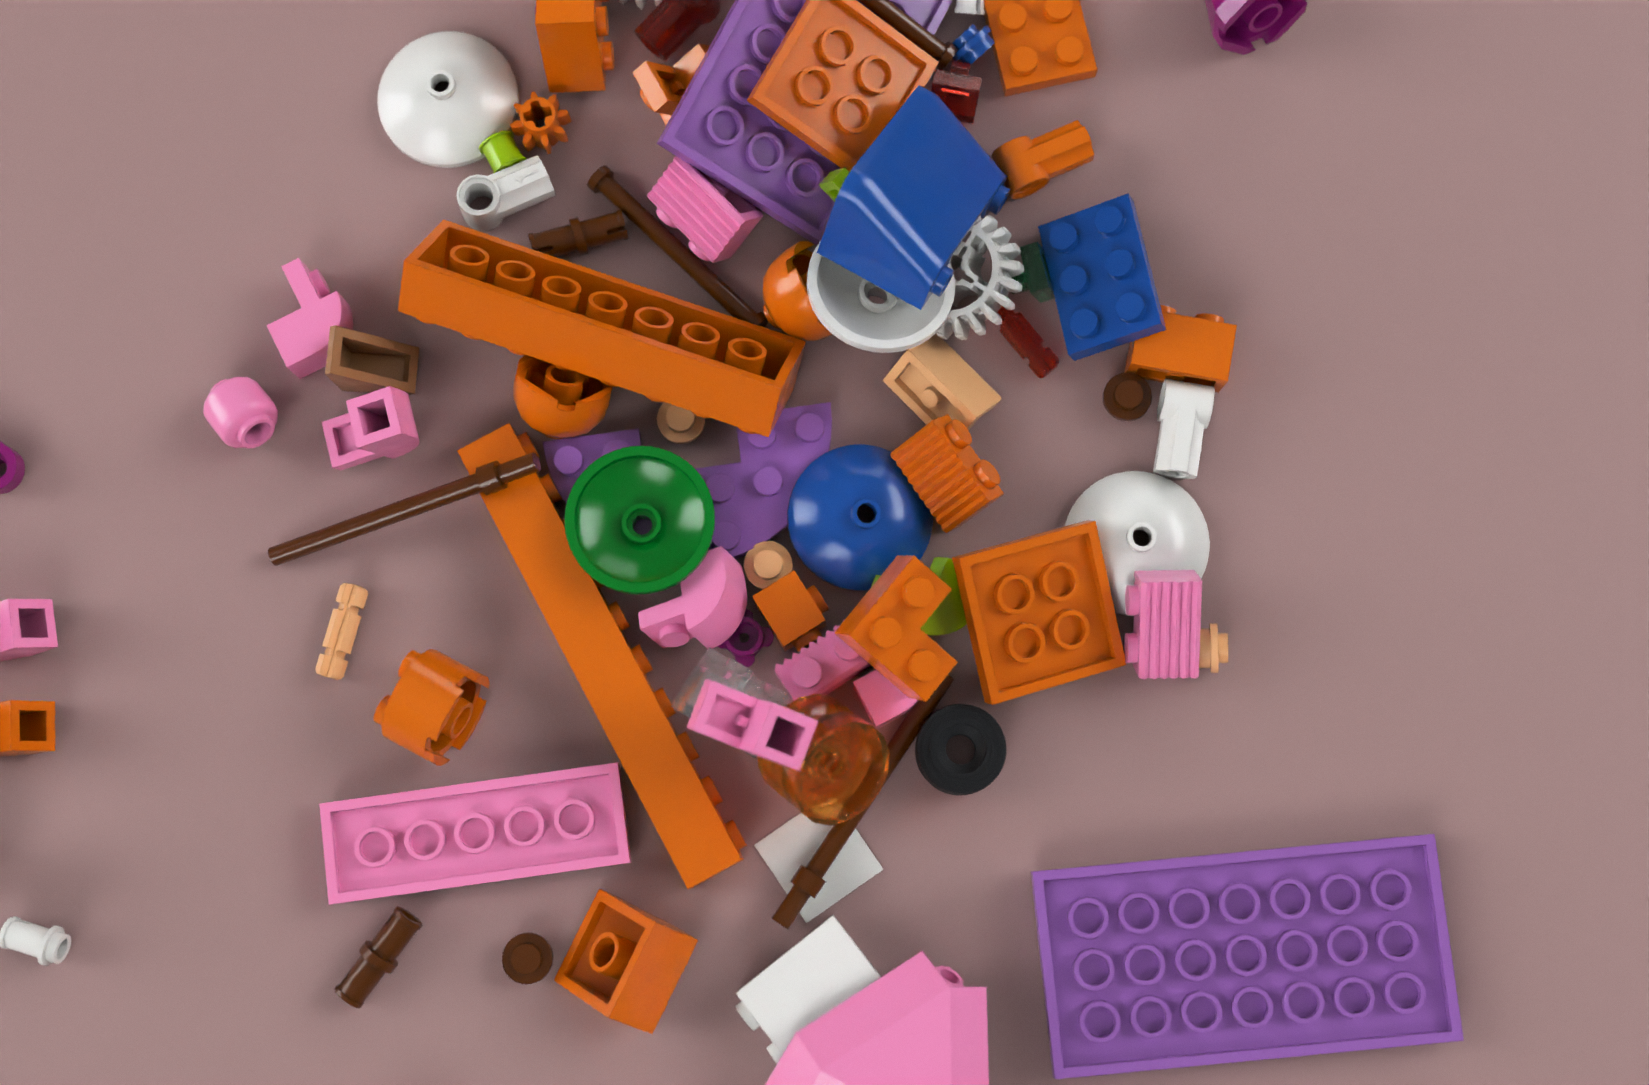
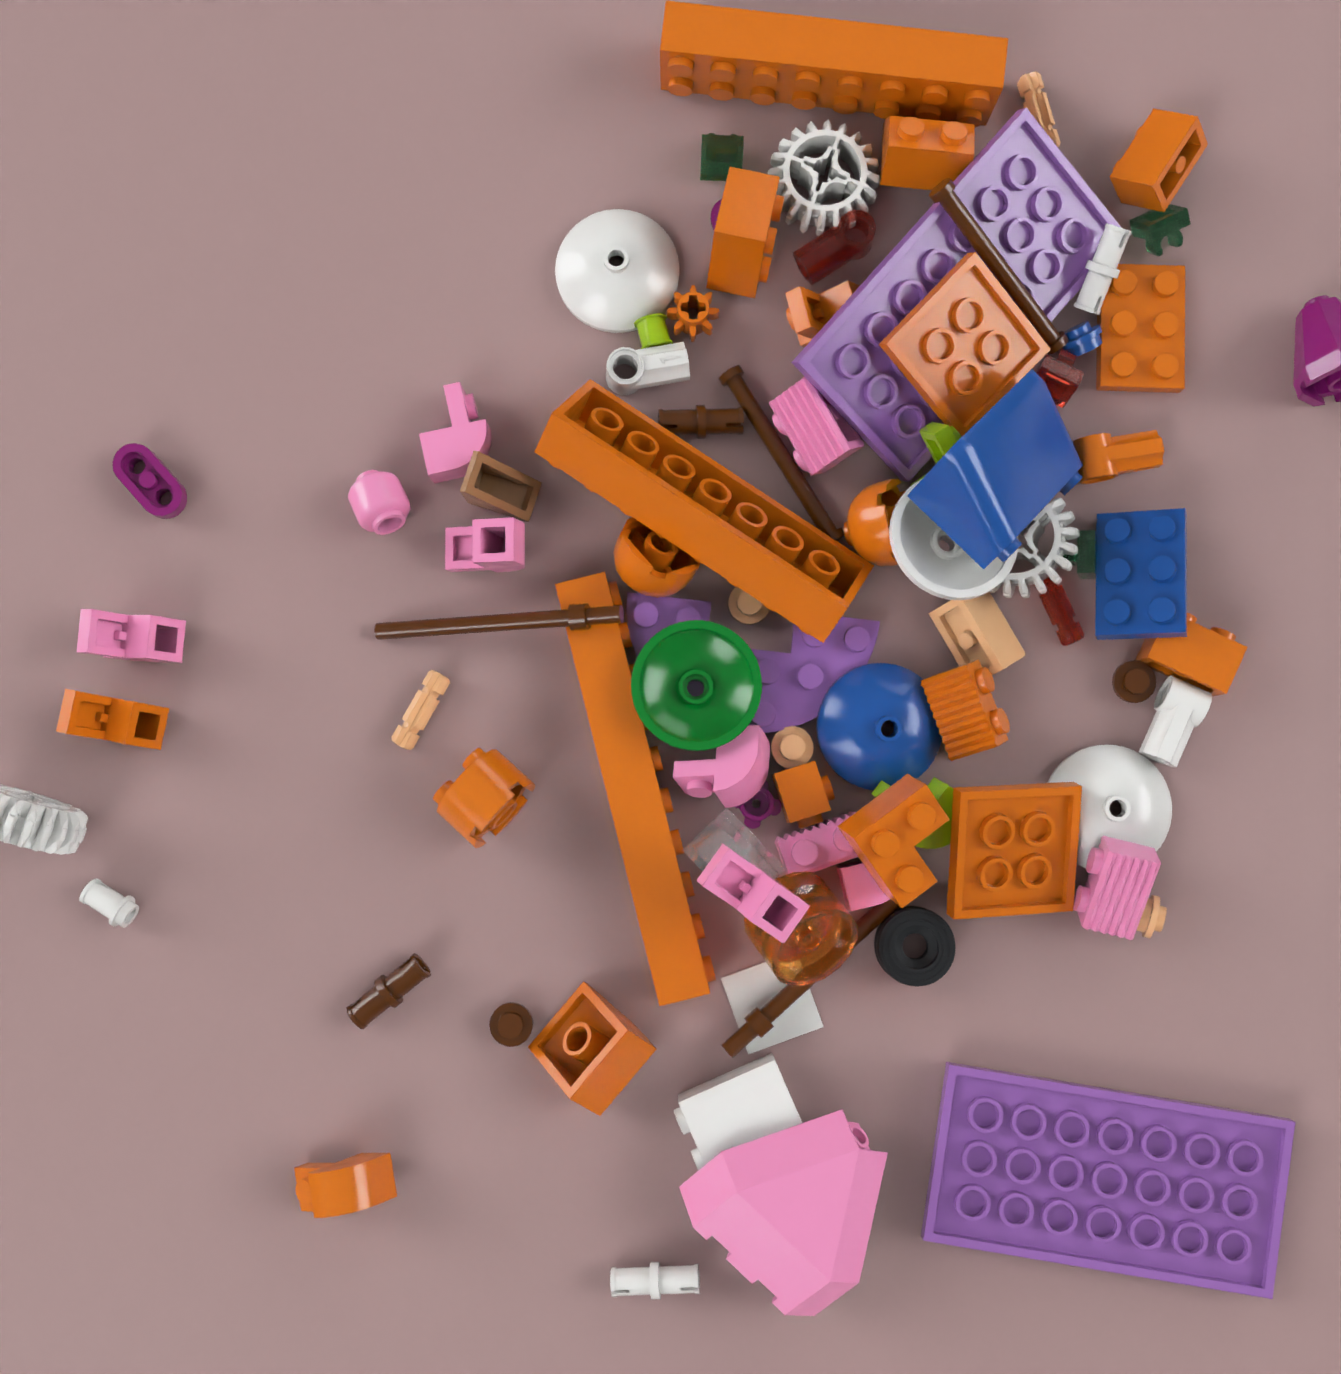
camera: 15 degrees right, 5 degrees up
bright pink plate [319,762,632,905] -> none

